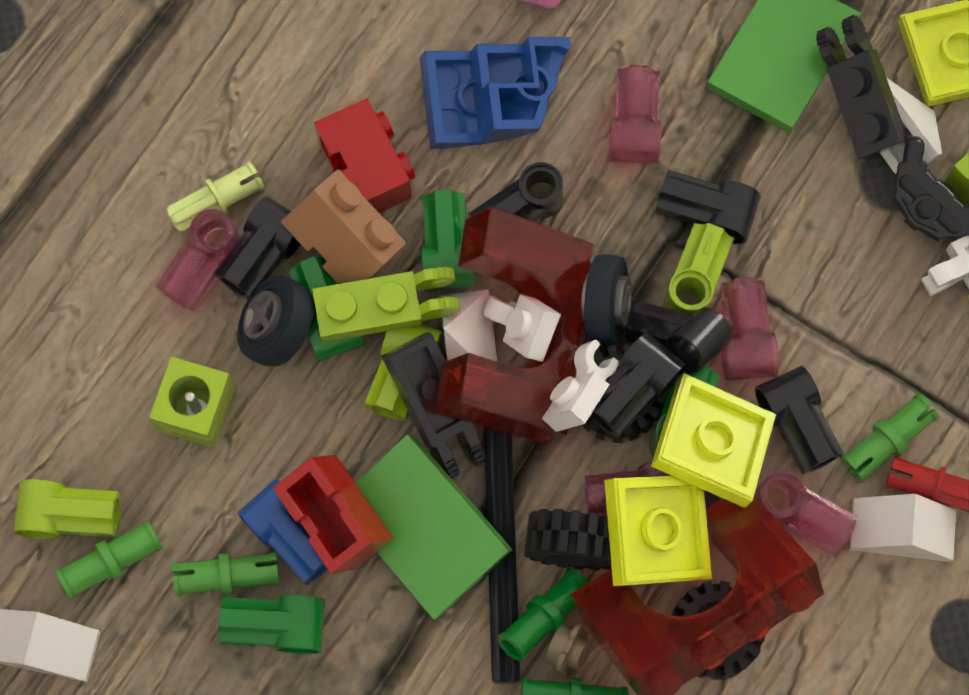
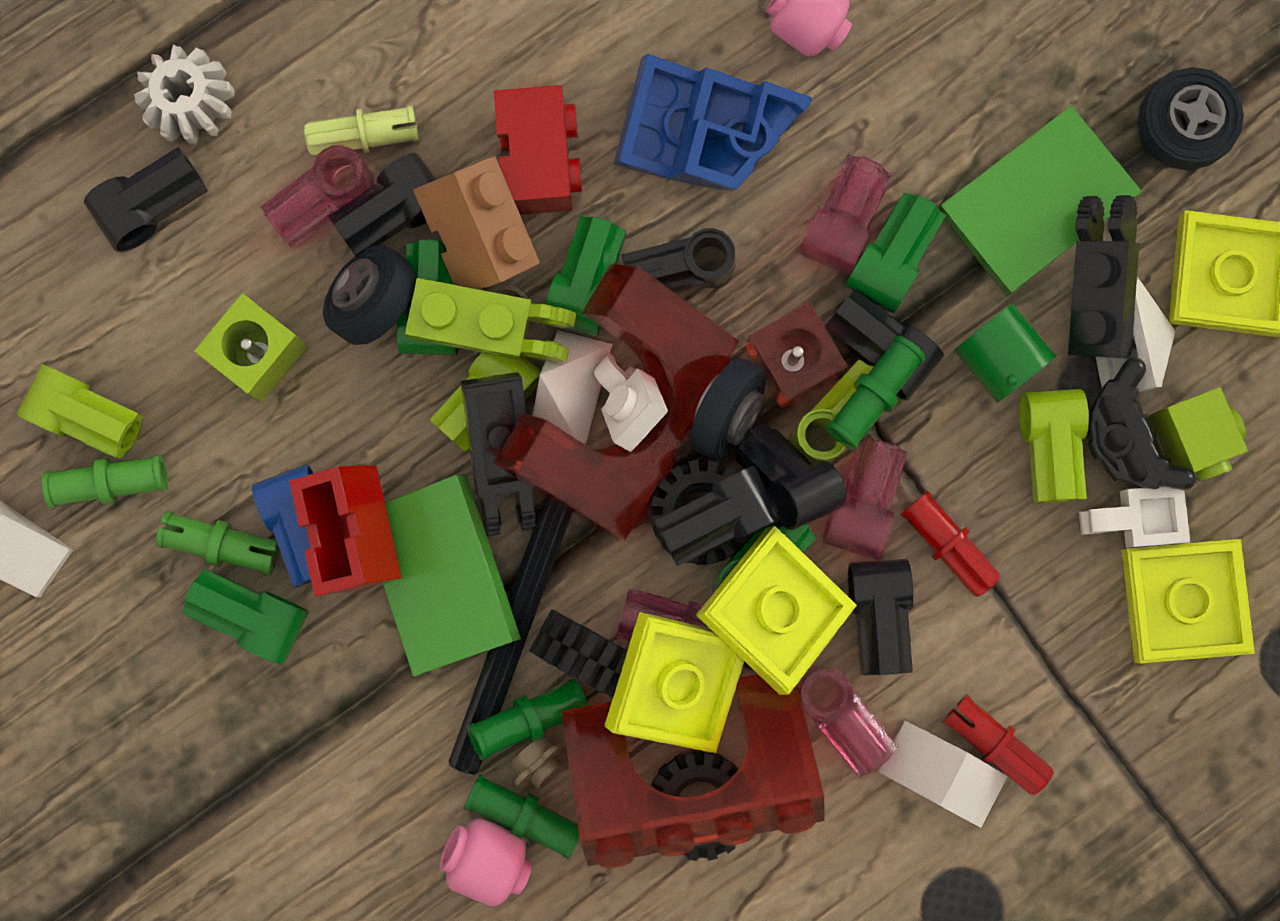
camera: 20 degrees right, 10 degrees up
white plate [542,340,618,432] -> none
bright green pin [840,393,939,483] -> none
none -> black piece [83,147,208,252]
none -> white gear [134,45,234,145]
none -> clear red piece [745,302,847,409]
none -> green pin [826,336,926,450]
none -> green piece [844,192,946,314]
none -> red axle [900,490,1000,597]
none -> green piece [954,303,1056,403]
none -> lime piece [1019,389,1089,503]

